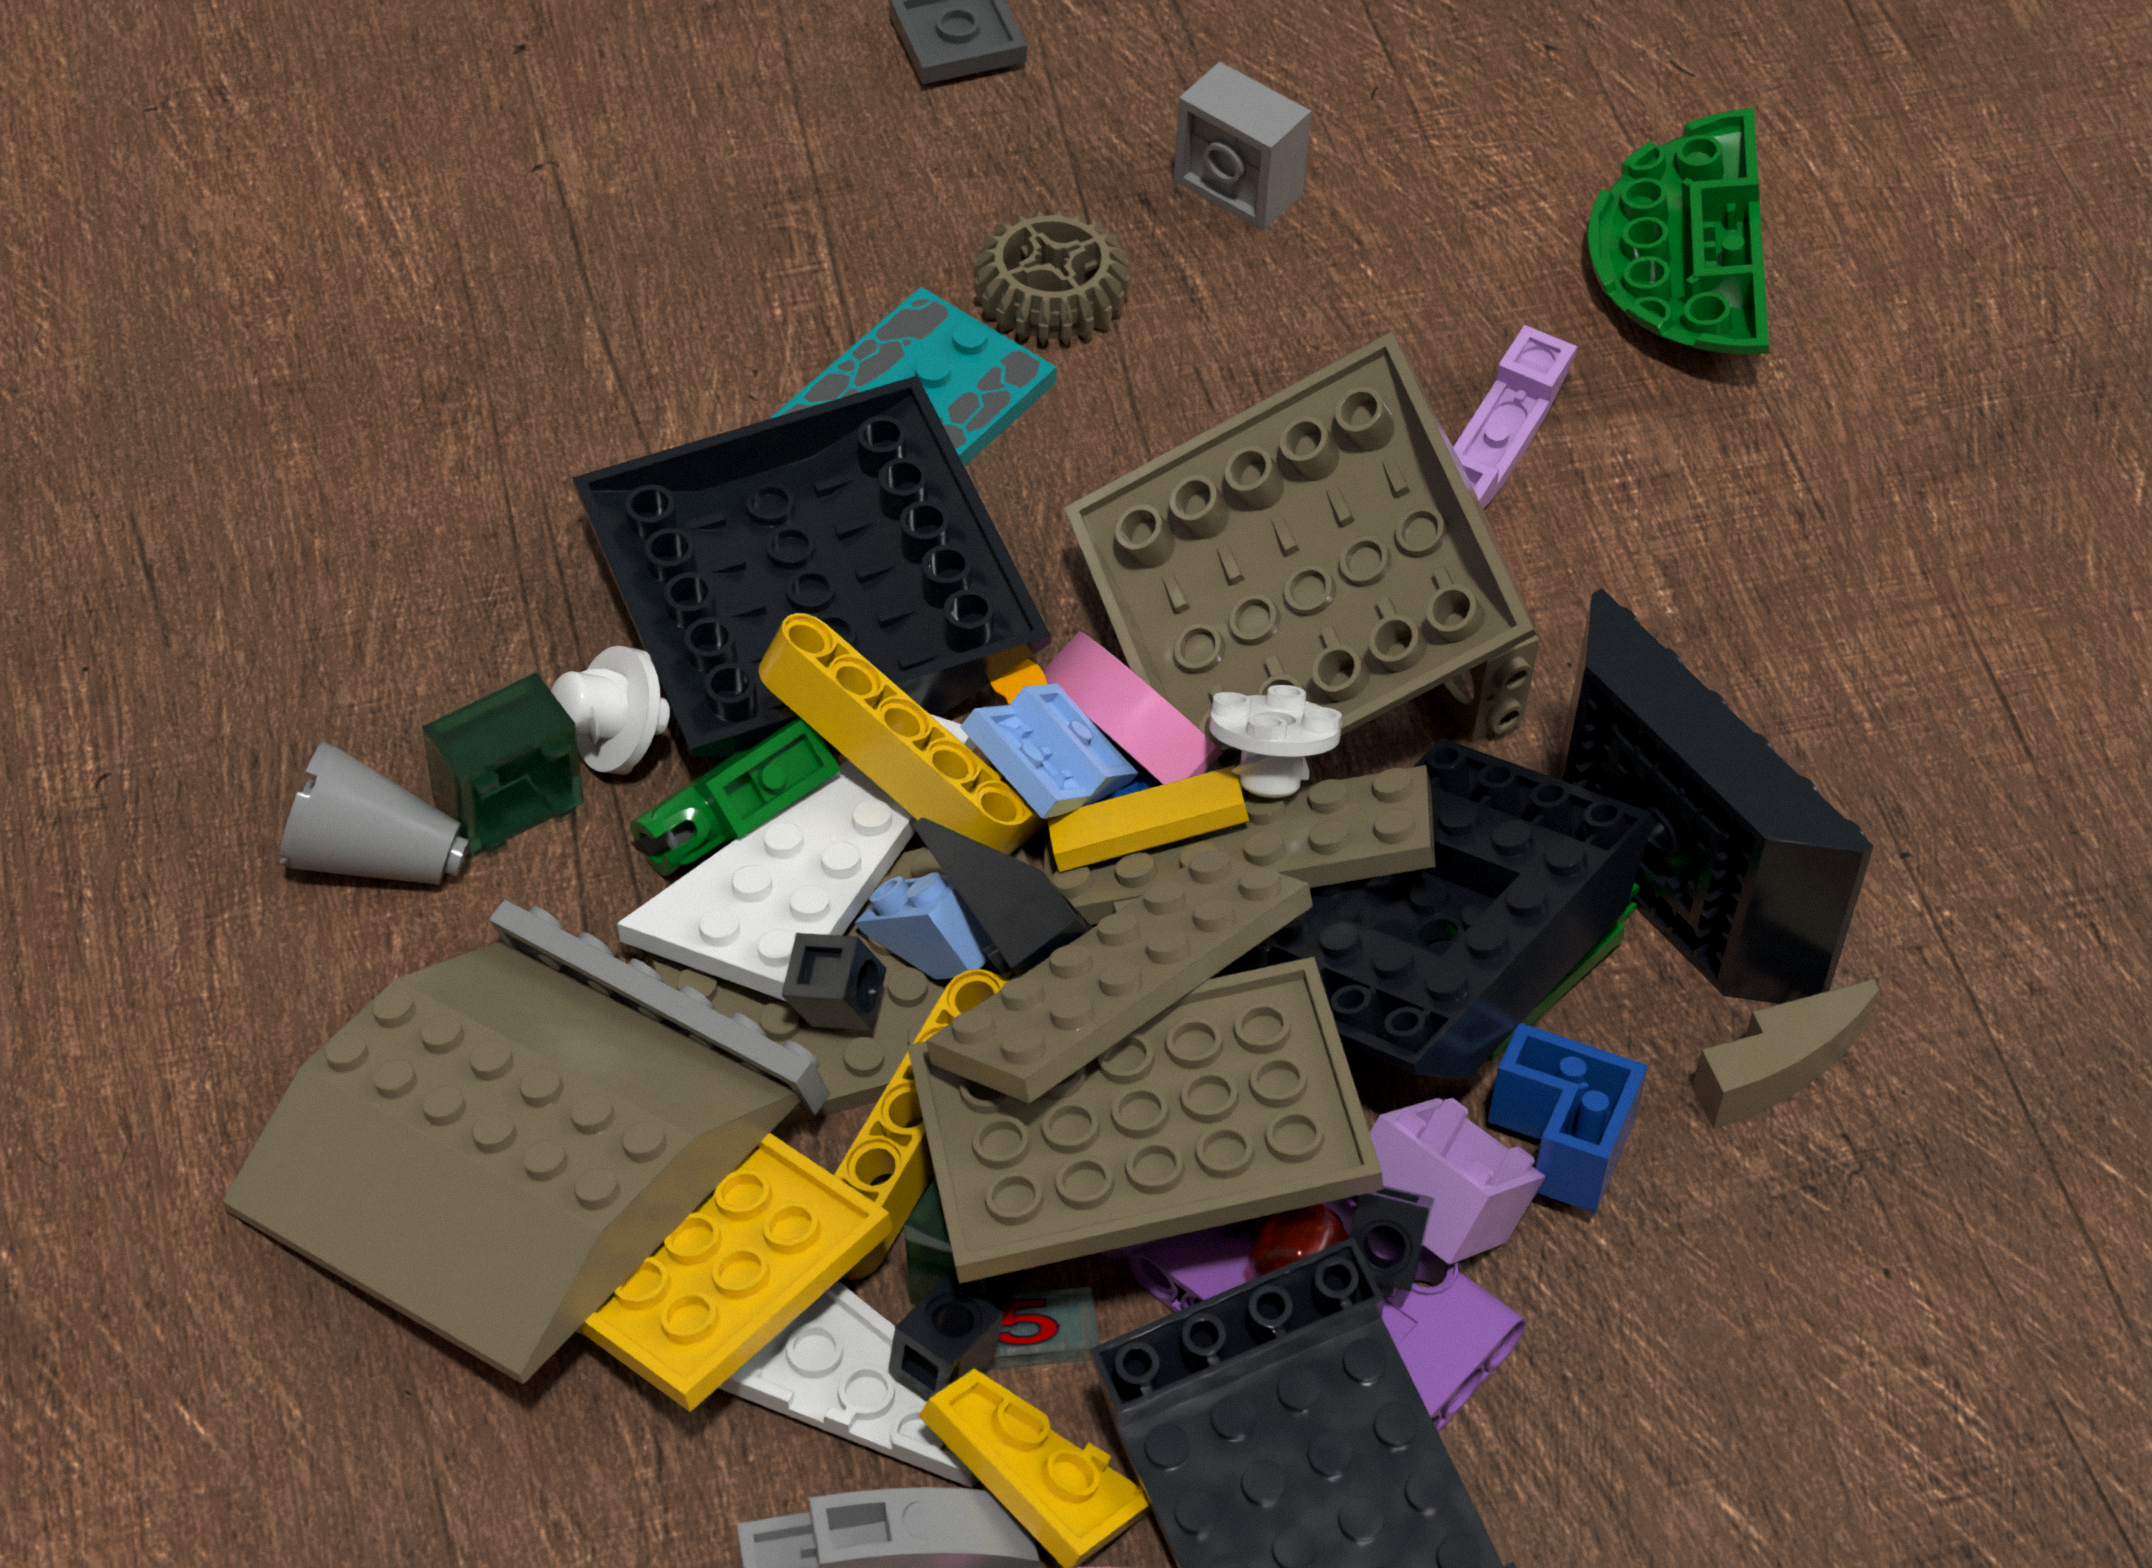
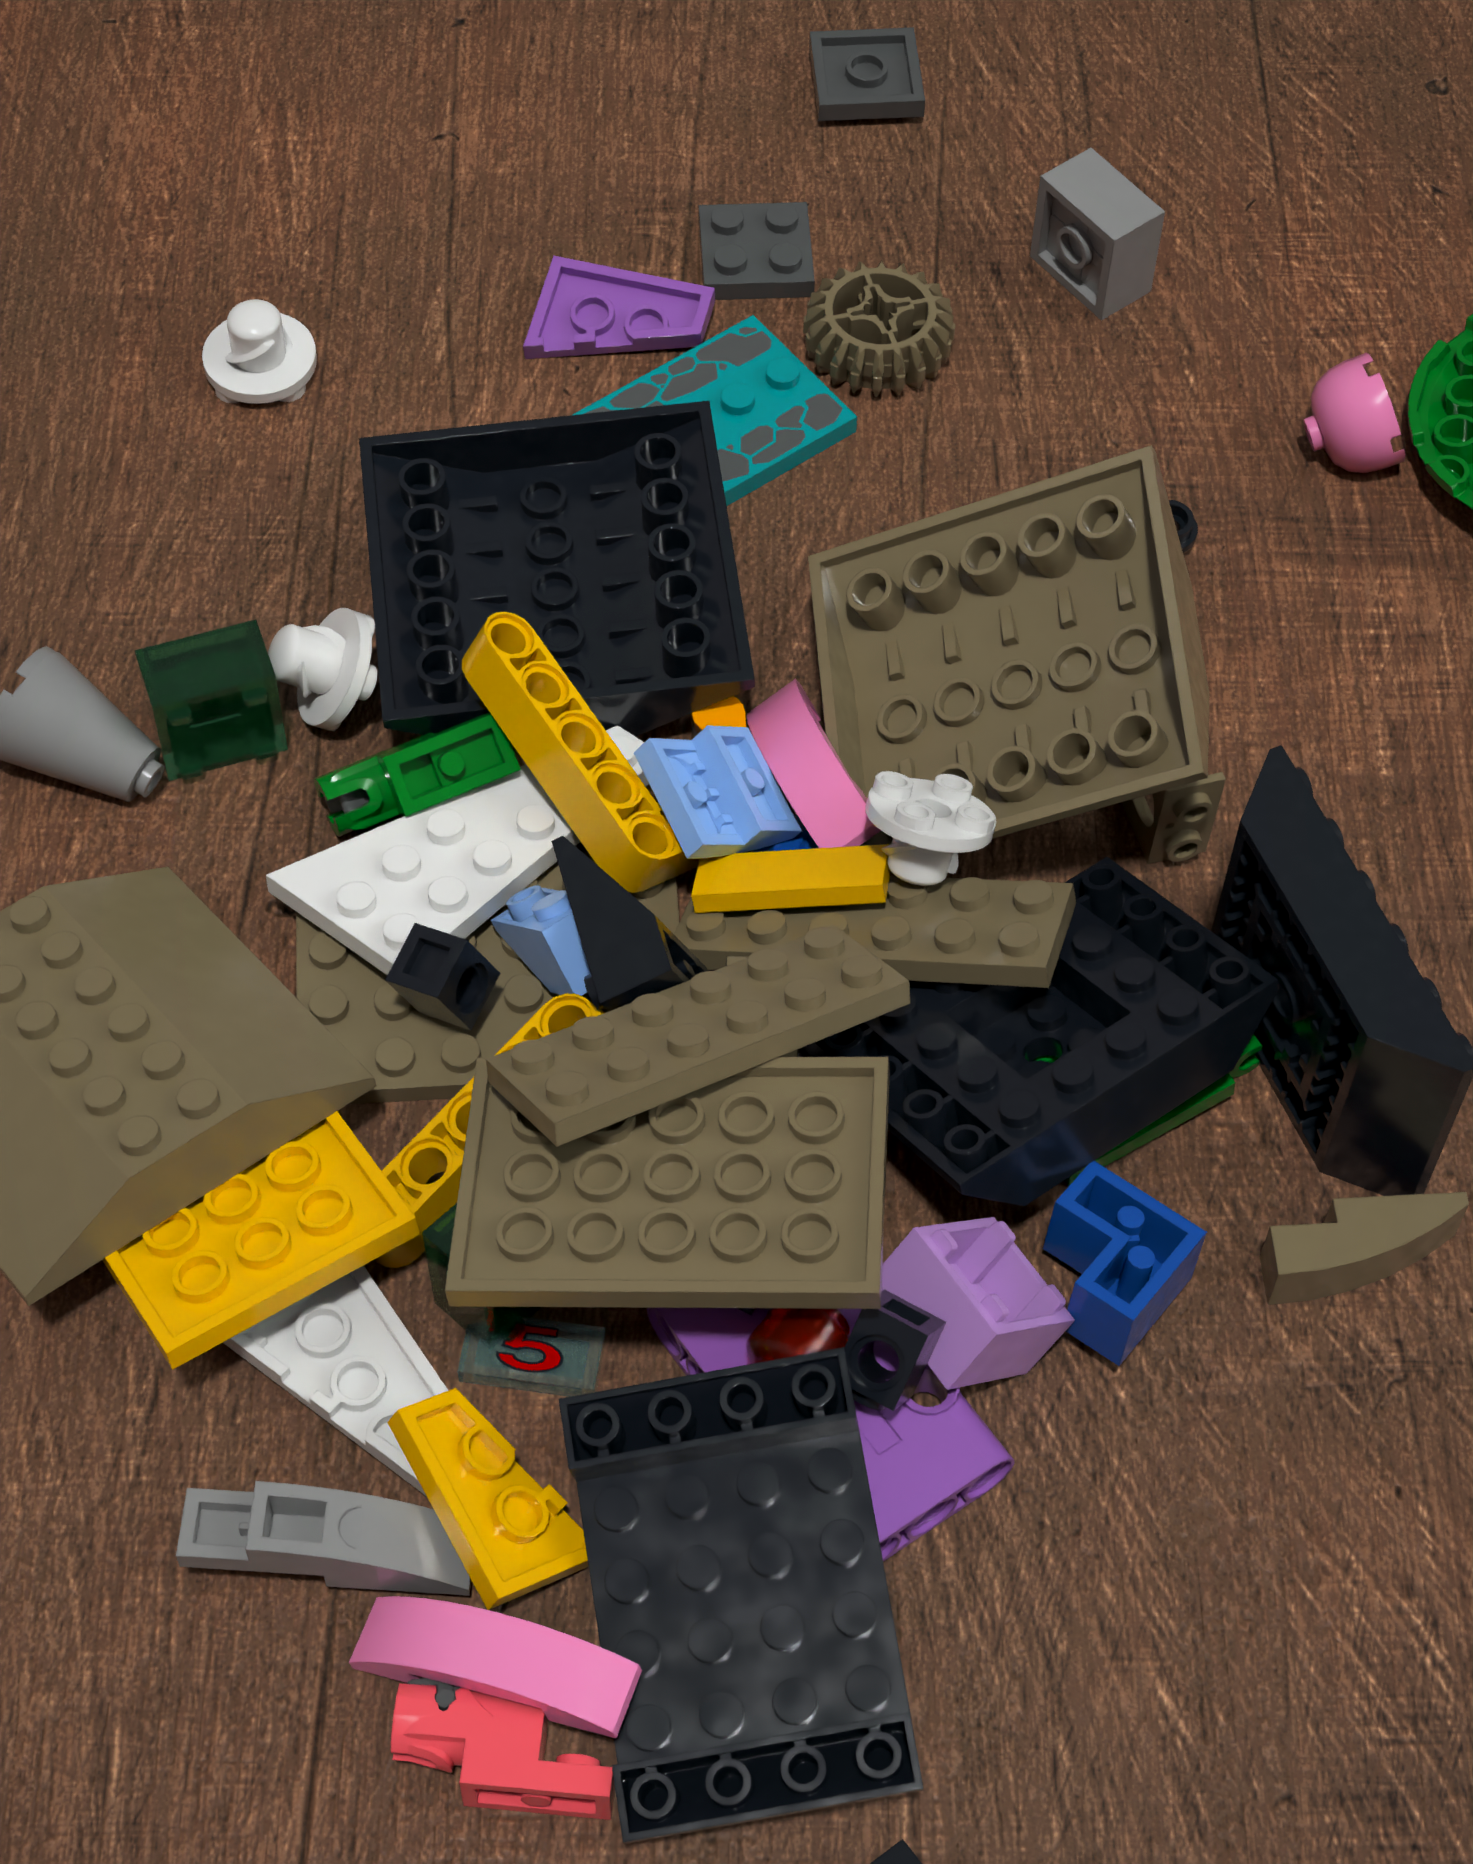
camera: 15 degrees right, 5 degrees up
light grey plate [489,899,831,1115] -> none
black brick [888,1275,1004,1398] -> none
lavender slope [1453,325,1577,509] -> none
none -> white plate [202,299,317,404]
none -> medium lavender wing [523,255,715,359]
none -> dark grey plate [698,202,815,300]
none -> bright pink cylinder [1303,353,1405,473]

